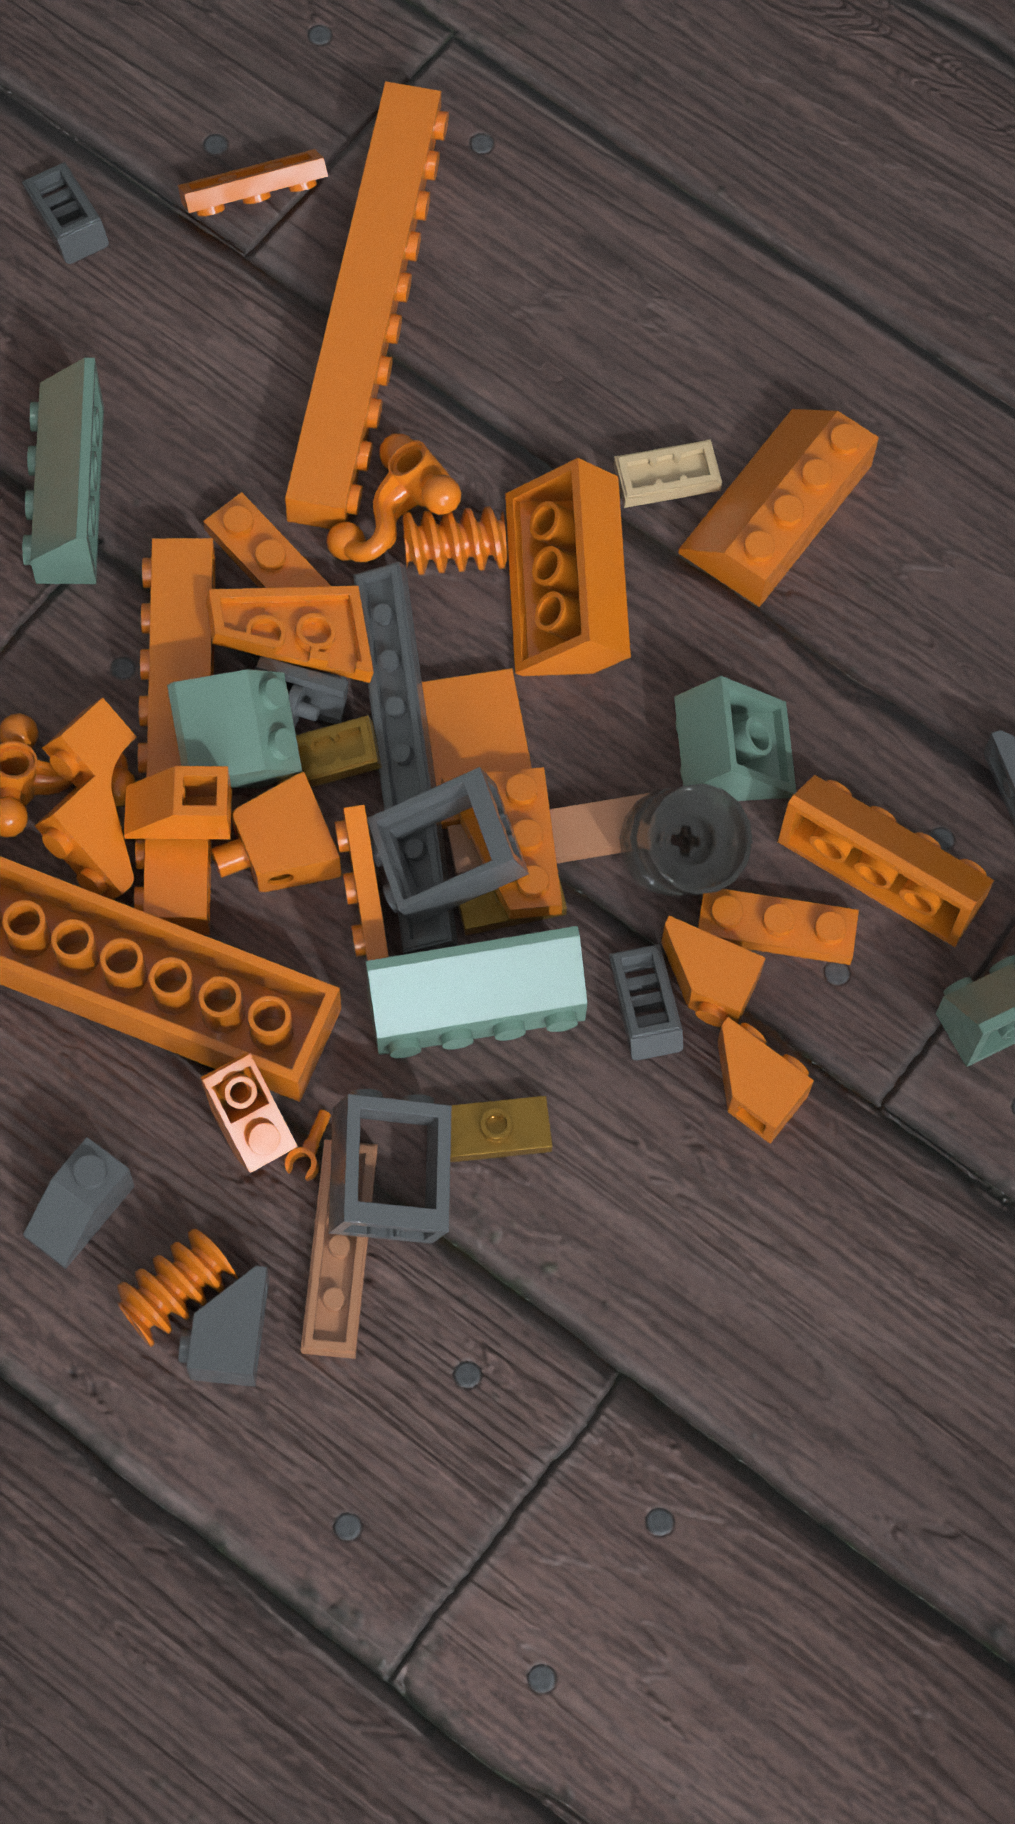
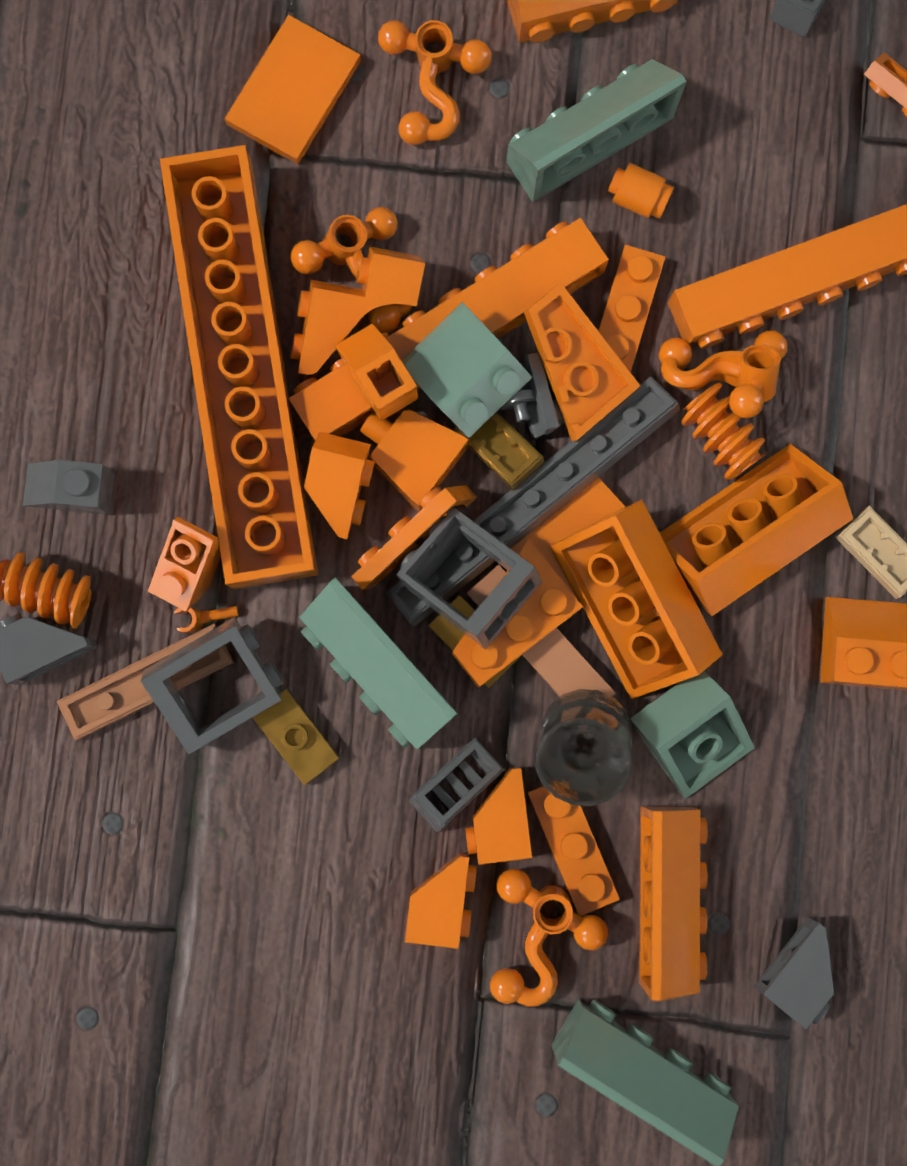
camera: 60 degrees right, 15 degrees up
none -> orange slope [304,431,375,539]
none -> orange piece [490,869,609,1007]
none -> orange slope [551,499,723,699]
none -> orange brick [608,162,674,219]

